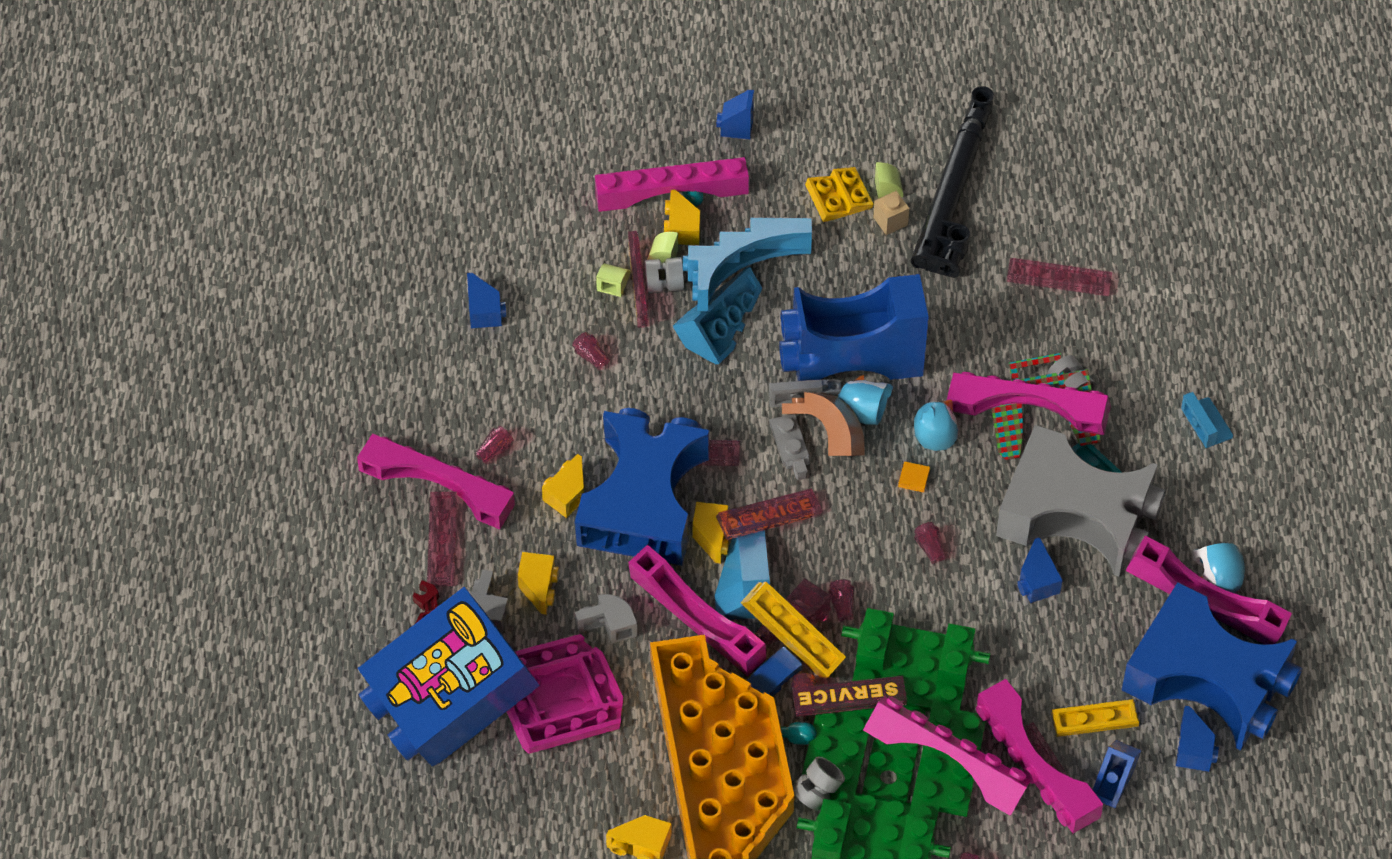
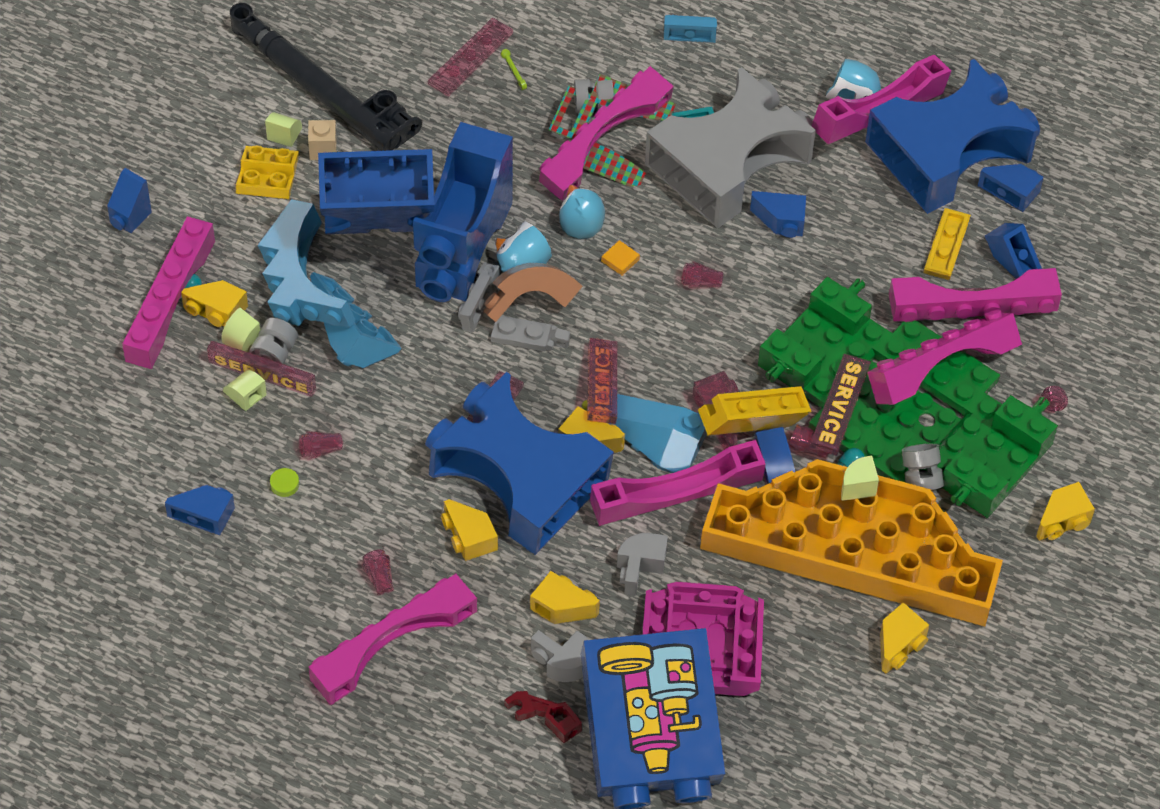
camera: 65 degrees left, 0 degrees up
clear pink tile [427,492,457,587] -> none
clear pink cone [828,579,855,621] -> none
none -> lime tile [270,468,299,497]
none -> blue brick [318,149,434,235]
none -> lime hinge [501,49,527,90]
none -> yellowish green brick [841,456,879,501]

